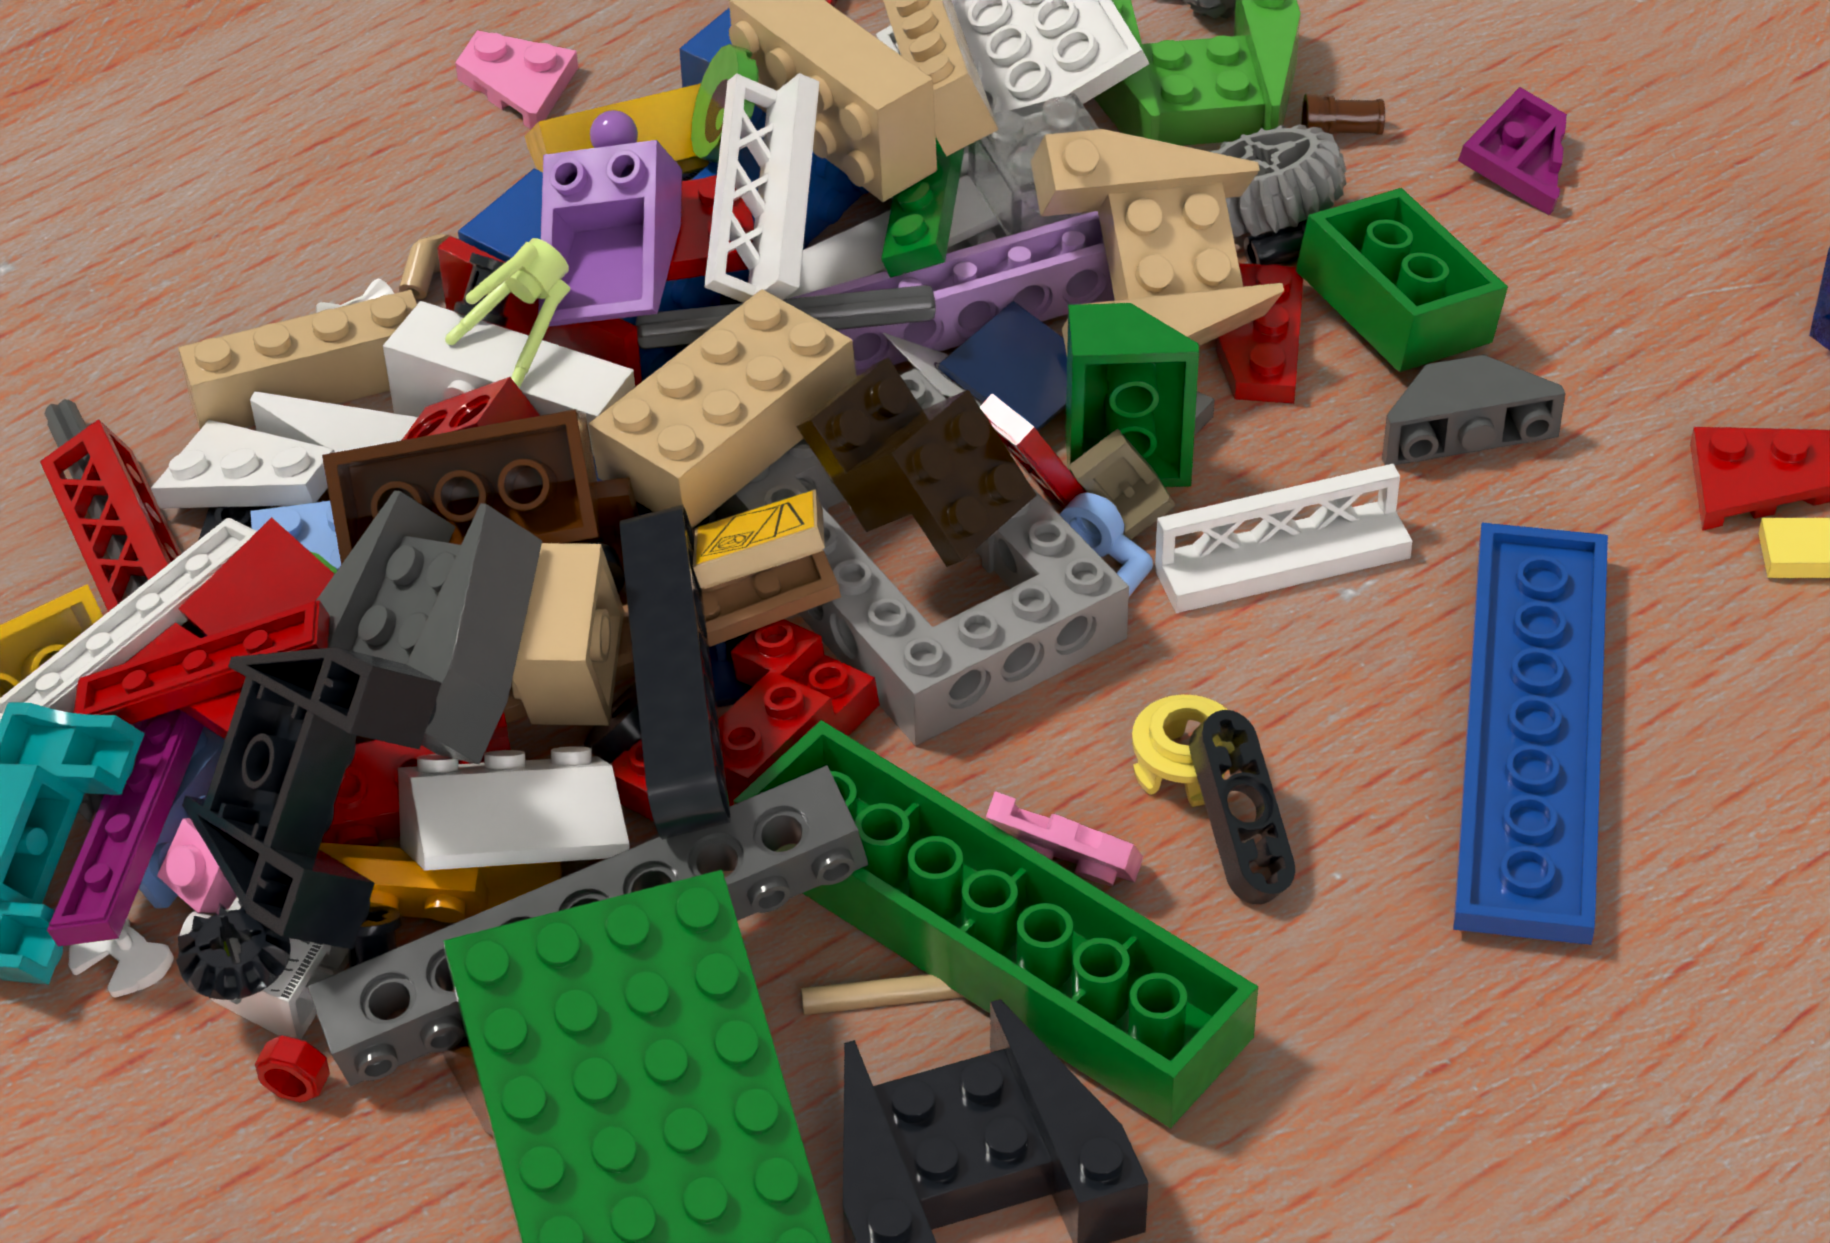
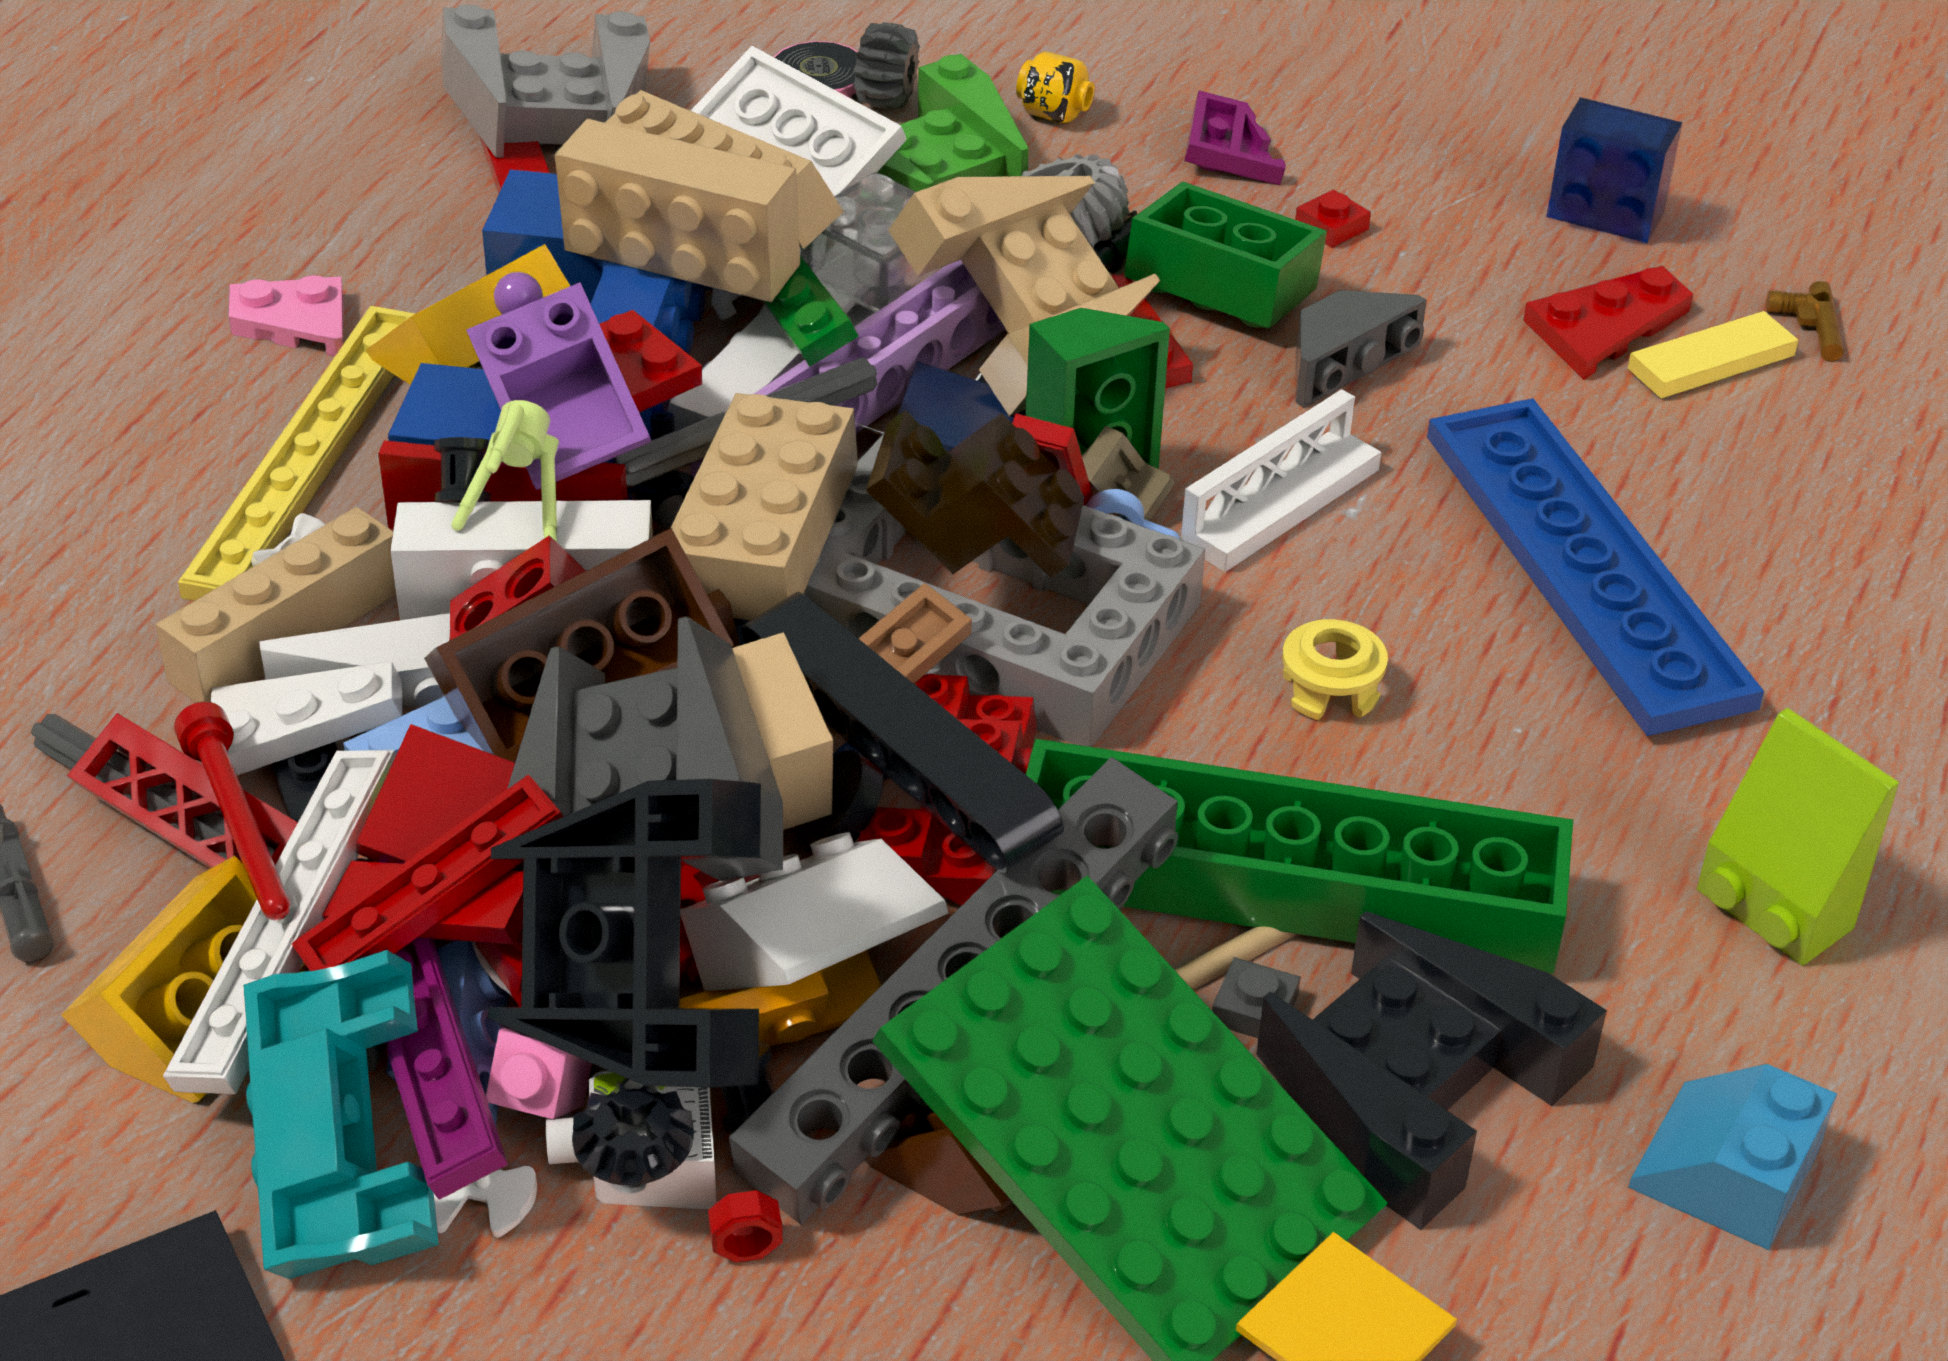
camera: 30 degrees left, 5 degrees down
tan arm [399,234,458,299] -> none
bright green tile [691,44,759,163] -> none
tile [693,489,825,589] -> none
white fence [704,73,819,303] -> none
bright pink wing [986,792,1143,886] -> none
black beam [1189,710,1295,905] -> none
reddish brown pin [1301,94,1385,135] -> none
none -> red piece [174,702,291,921]
none -> light yellow tile [178,306,416,601]
none -> yellow head [1016,51,1095,124]
none -> dark grey plate [1212,957,1301,1038]
none -> red plate [1295,189,1371,248]
none -> lime slope [1696,708,1899,966]

